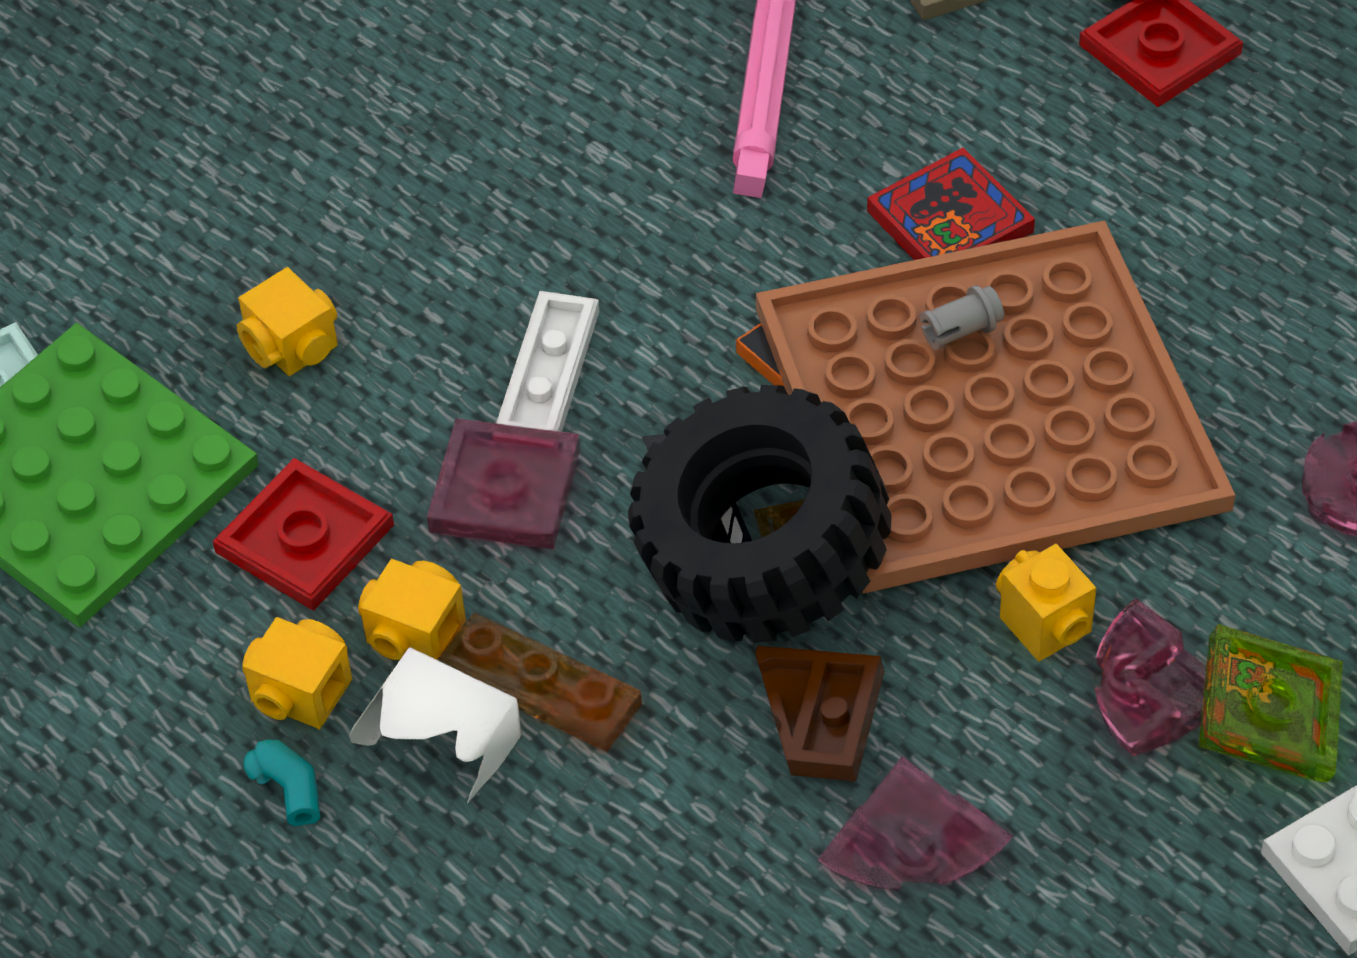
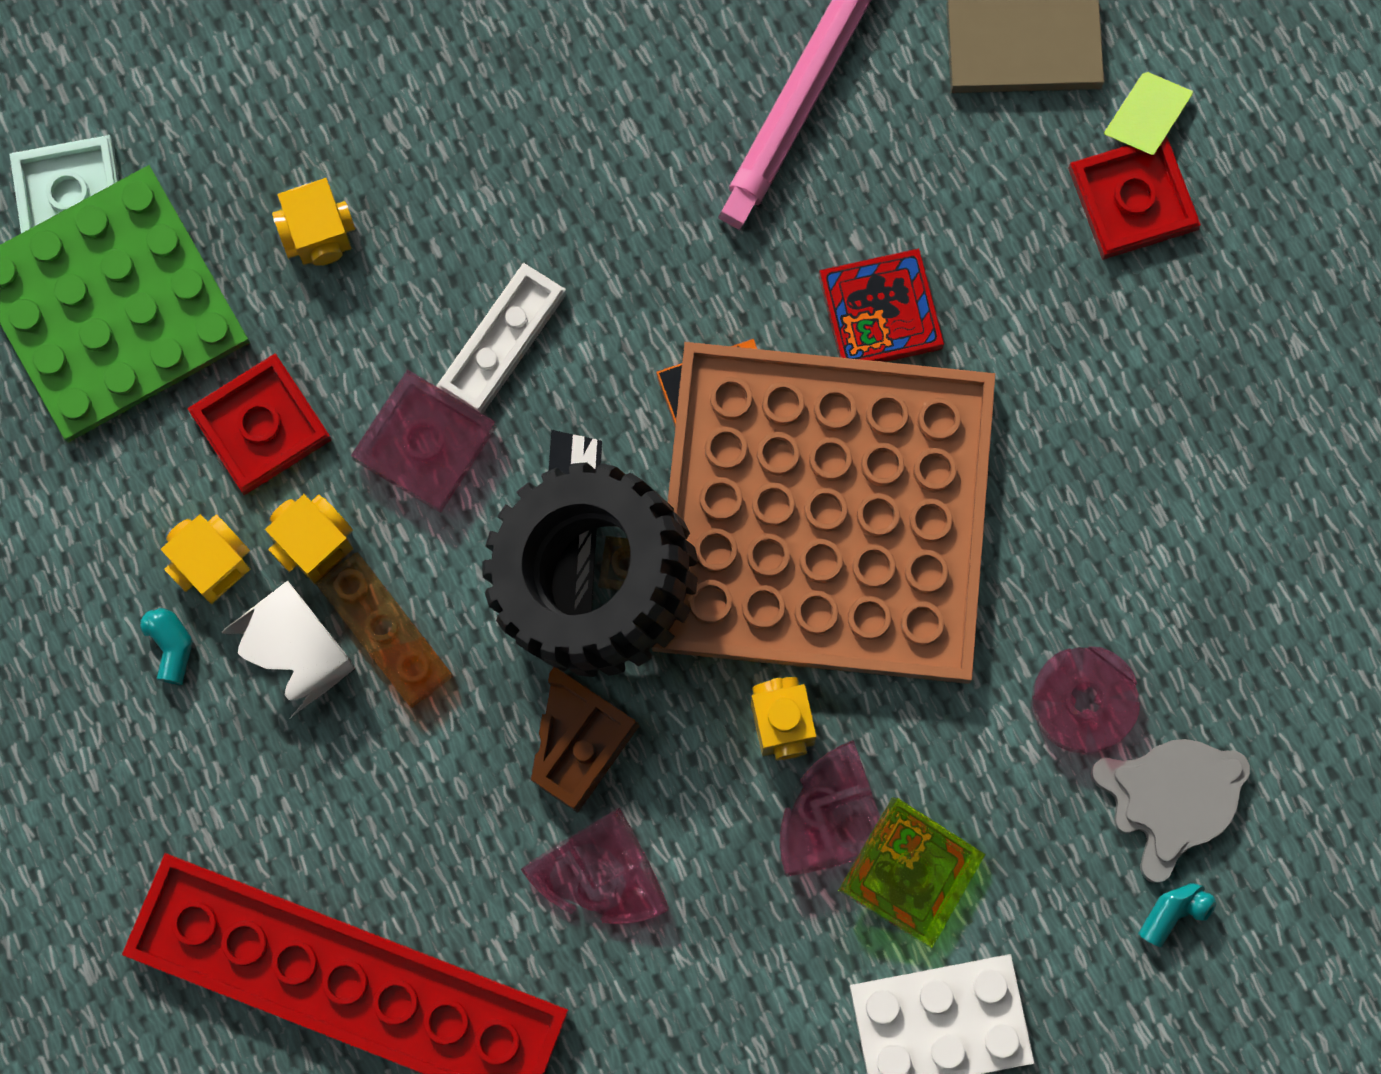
camera: 20 degrees right, 25 degrees up
light grey pin [919,285,1004,350] -> none

